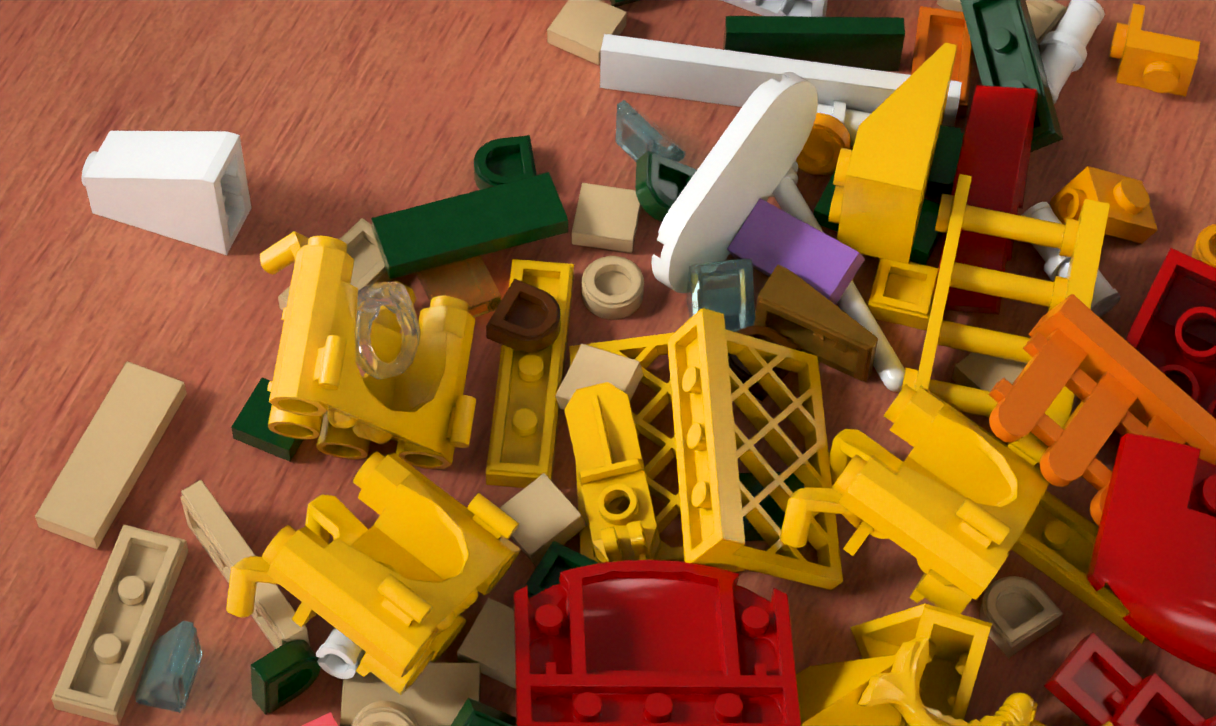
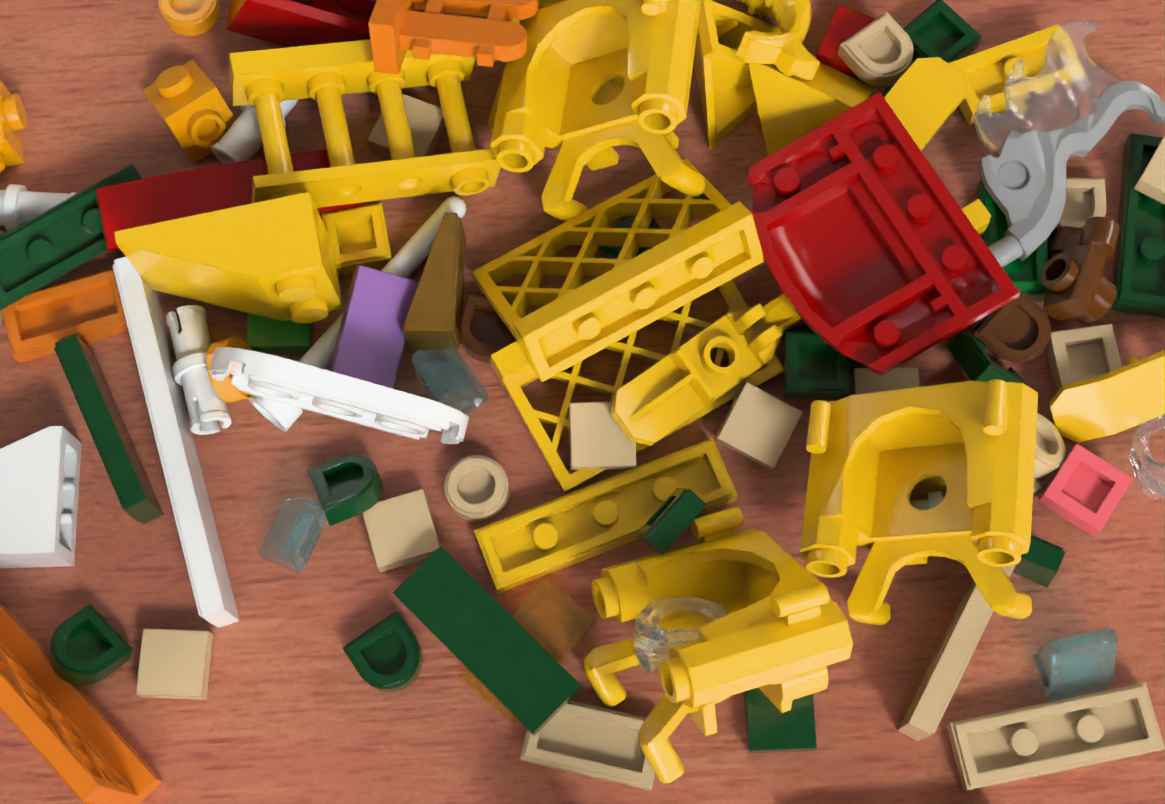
camera: 110 degrees left, 15 degrees up
reddish brown tile [486,279,560,353] -> none
none -> dark green tile [638,488,707,555]

